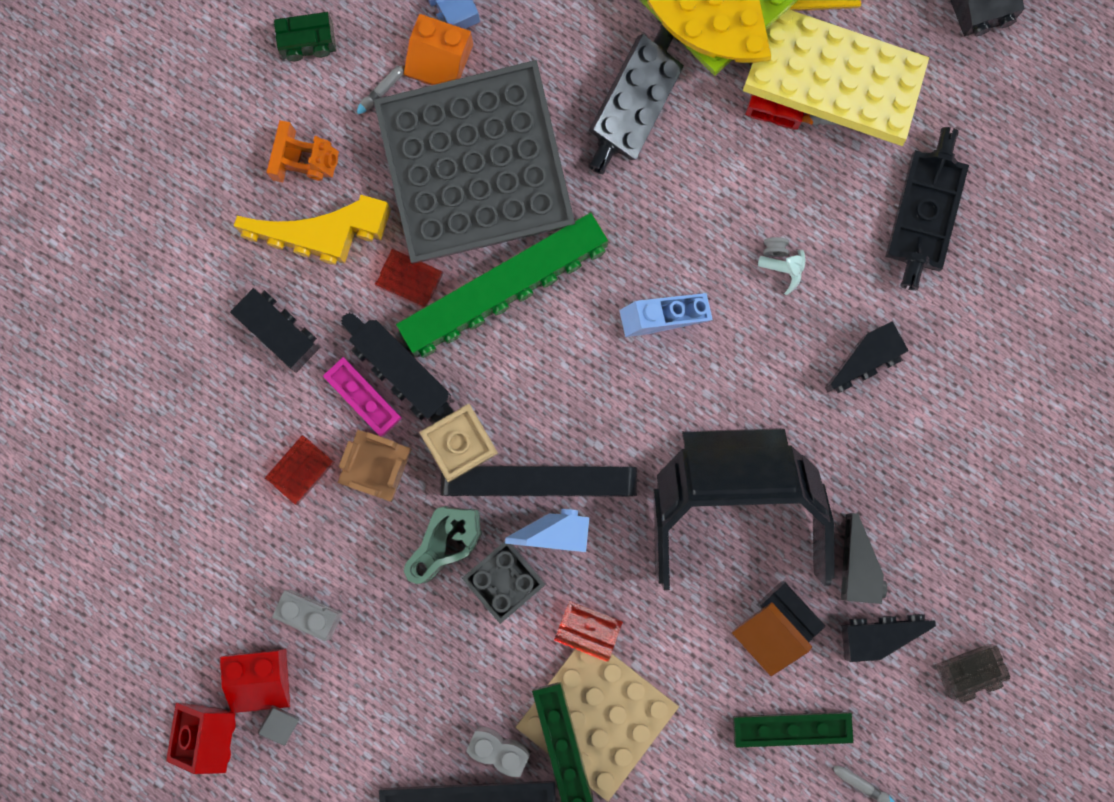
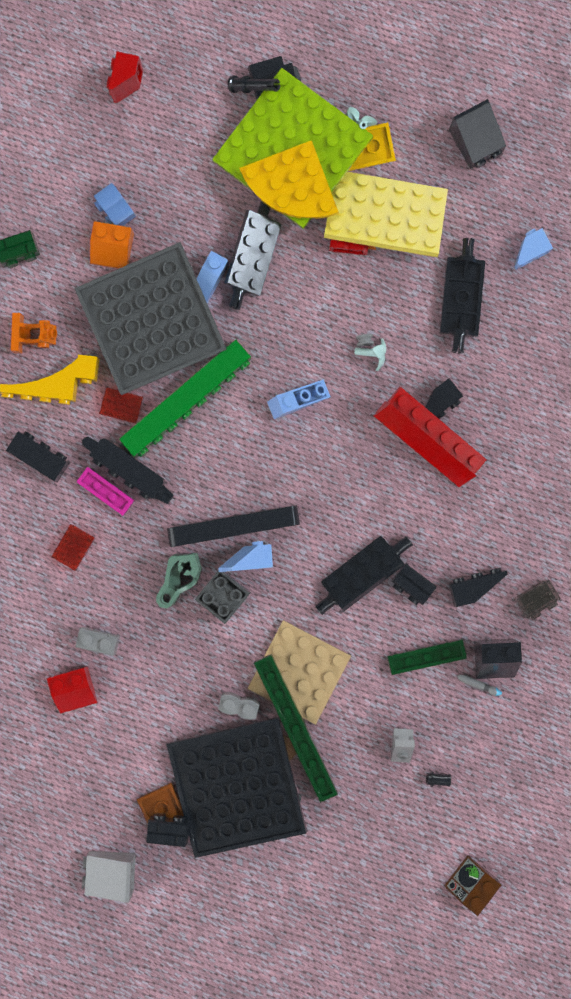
camera: 15 degrees left, 5 degrees up
red slope [166,703,236,774] -> none
dark grey tile [258,705,299,746] -> none
medium nougat panel [338,430,412,502] -> none
light grey piece [357,65,405,114] -> none
tan tile [419,404,498,483] -> none
clear red plate [554,600,623,662] -> none
black piece [653,428,835,591] -> none
dark orange tile [732,602,812,677] -> none
dark grey slope [841,513,887,604] -> none
none -> light blue slope [197,251,229,304]
none -> black plate [315,536,413,615]
none -> red slope [373,386,487,487]
none -> black slope [474,639,522,679]
none -> light blue slope [514,228,553,270]

